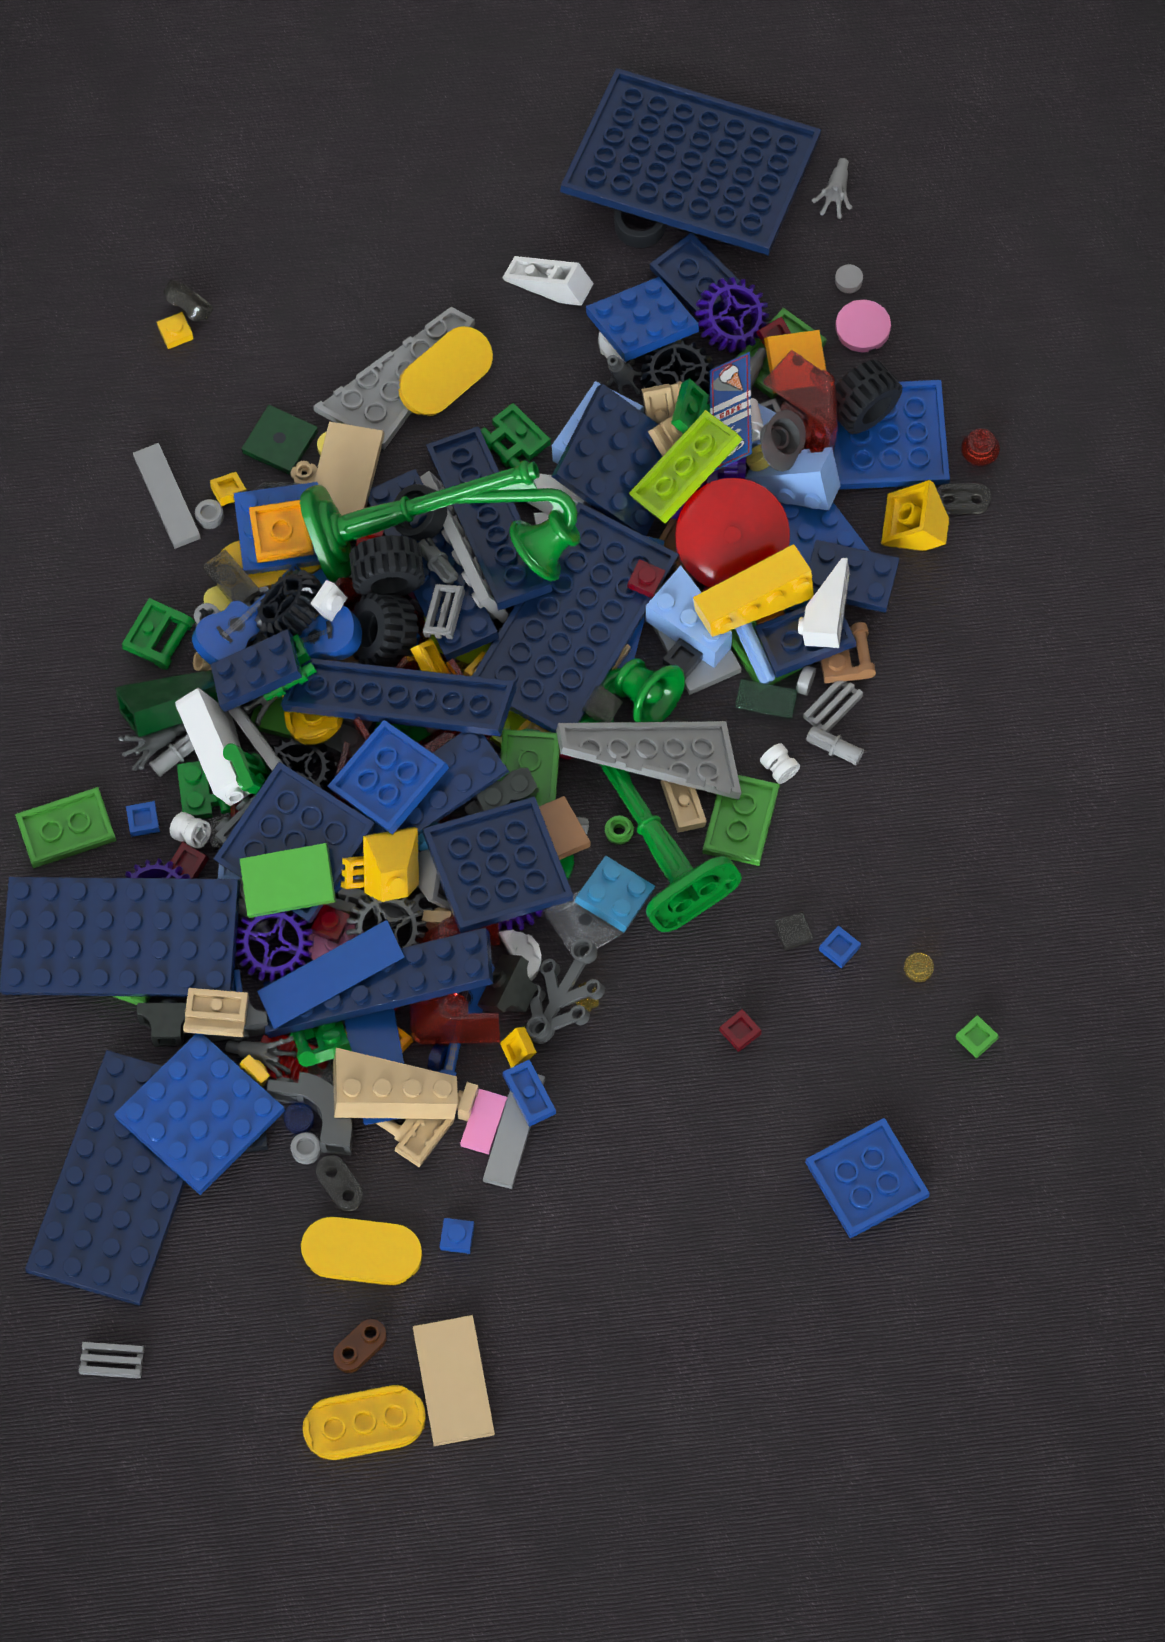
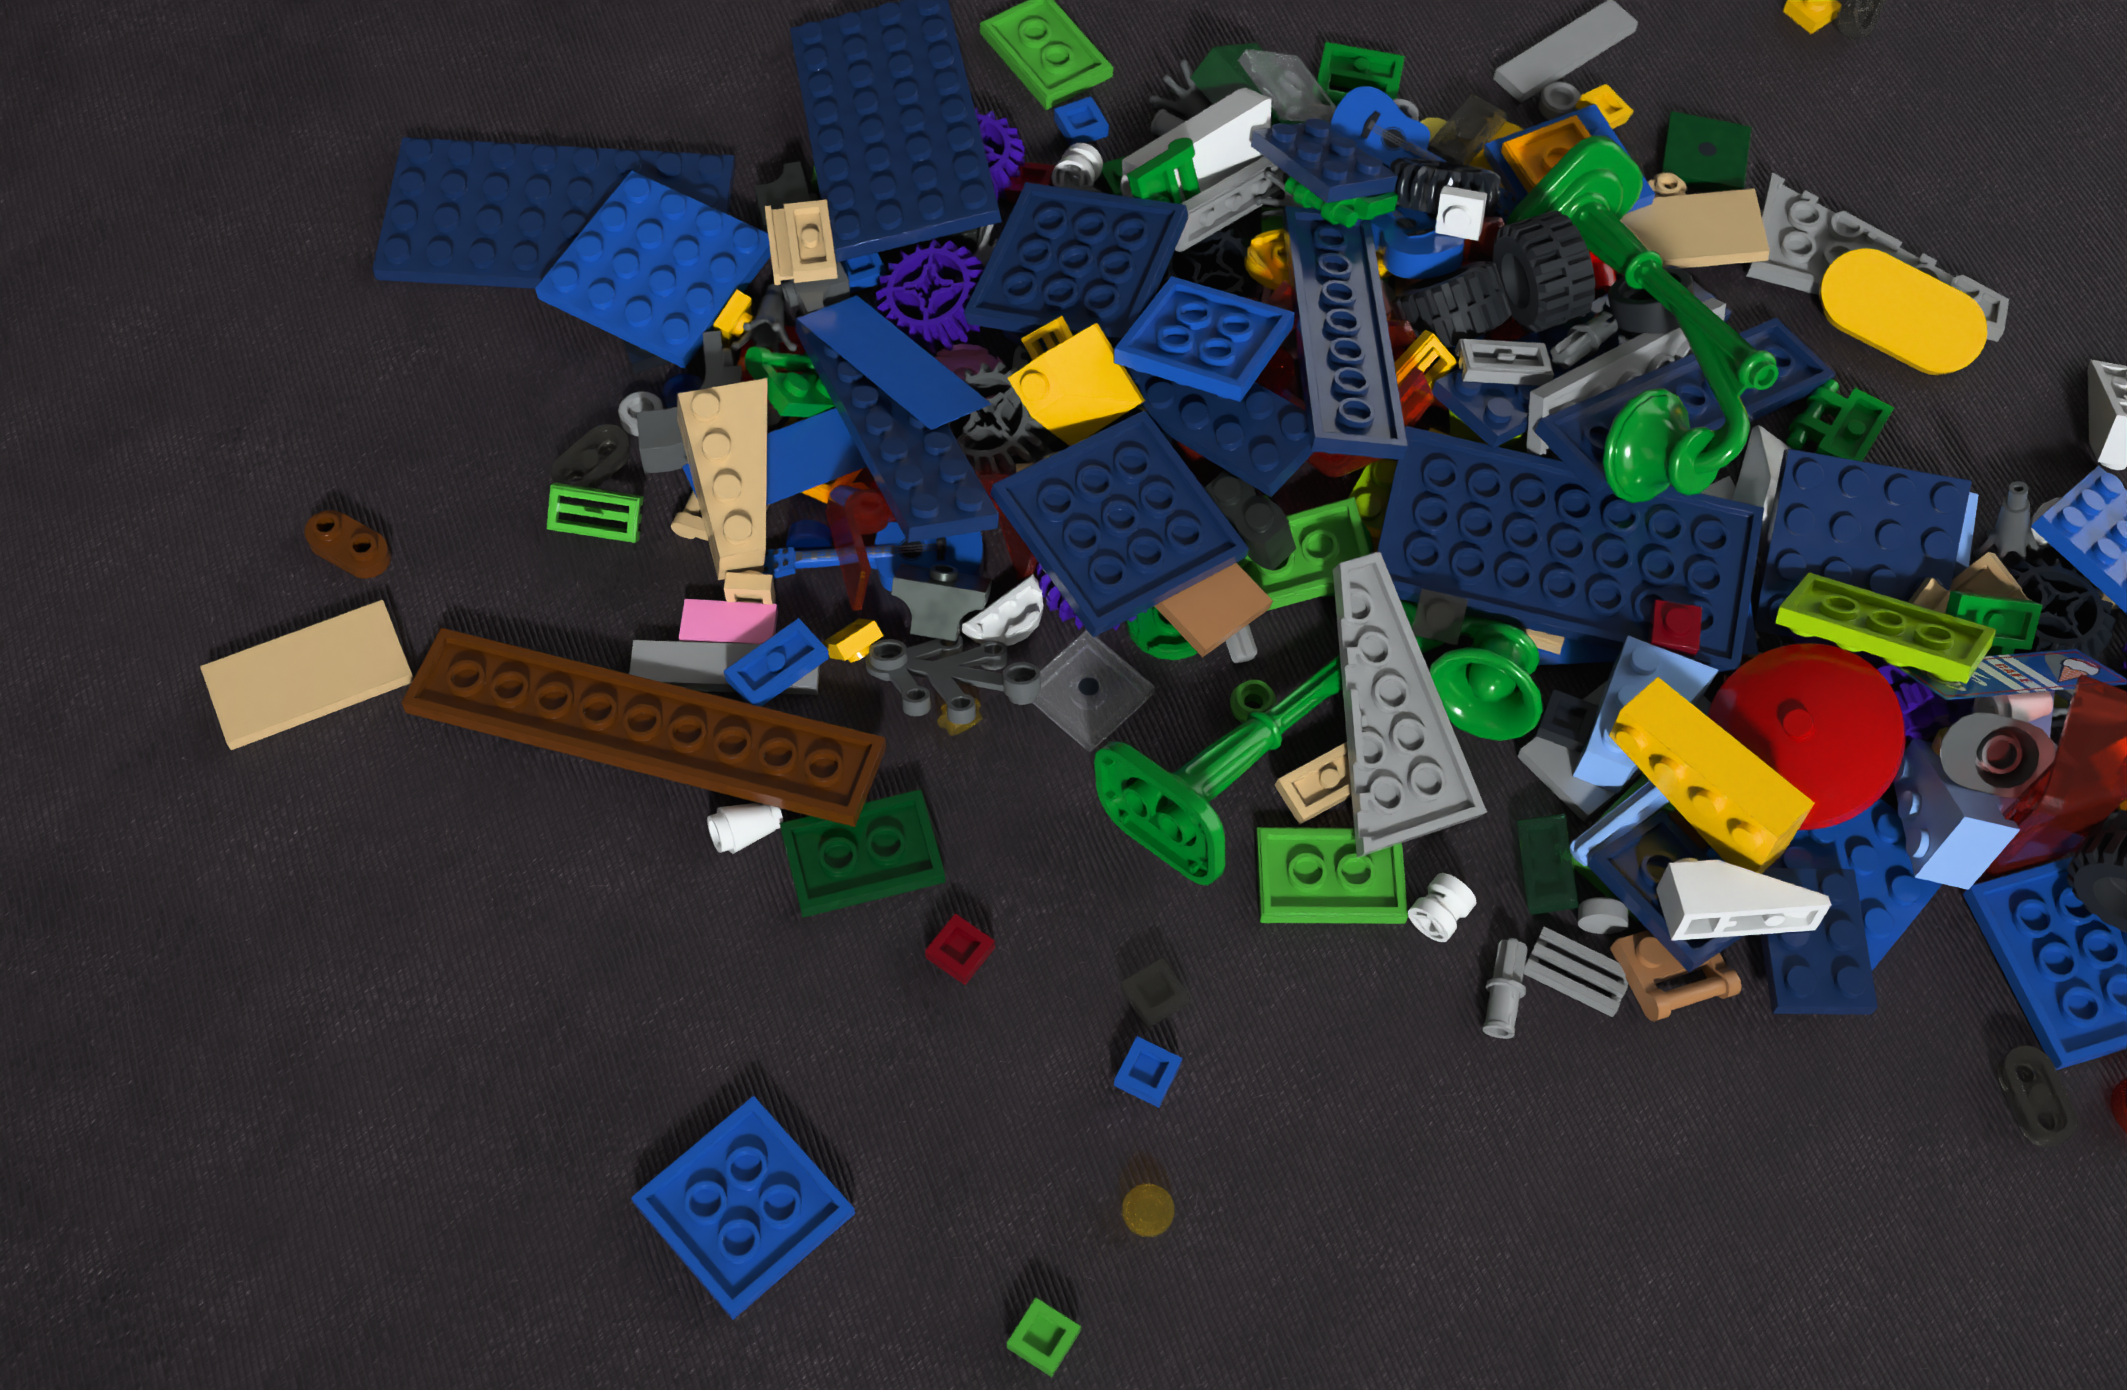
camera: 70 degrees right, 5 degrees down
light grey tile [79,1342,144,1379] -> none
bright green tile [240,843,336,918] -> none
yellow tile [301,1217,422,1285] -> none
yellow tile [303,1385,426,1460] -> none
dark red plate [311,904,351,944] -> none
tan plate [395,1119,454,1168] -> none
blue plate [440,1218,474,1254] -> none
dark azure plate [574,856,655,933] -> none
yellow slope [881,480,949,551] -> none
none -> reddish brown plate [401,628,886,827]
none -> bright green tile [547,483,644,543]
none -> white cone [707,803,783,854]
none -> dark green plate [779,789,946,918]
none -> clear tile [1238,50,1337,123]

